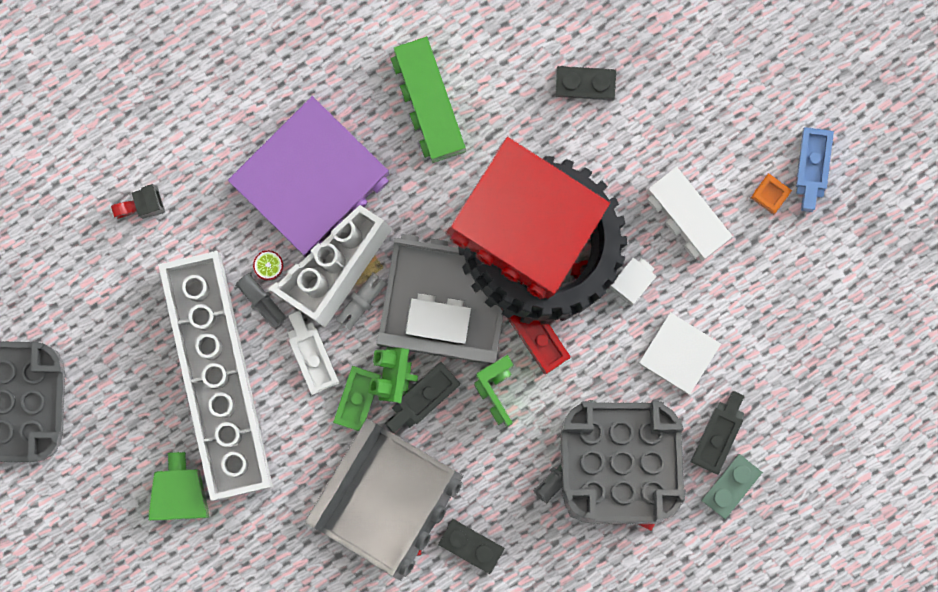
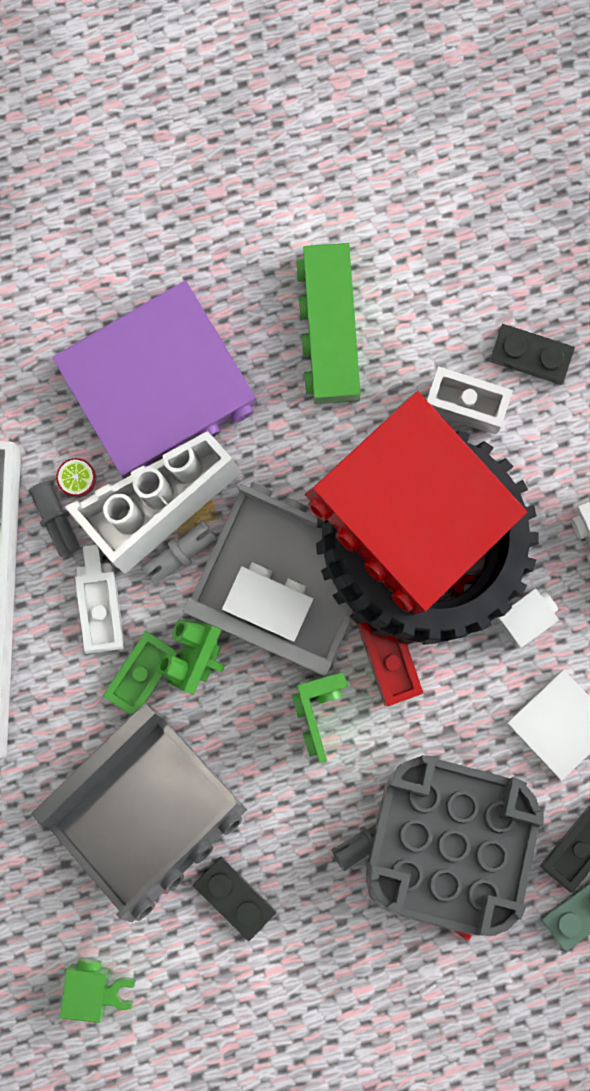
camera: 20 degrees right, 0 degrees up
pearl dark grey hinge [385,362,461,433] -> none
none -> white brick [427,366,513,435]

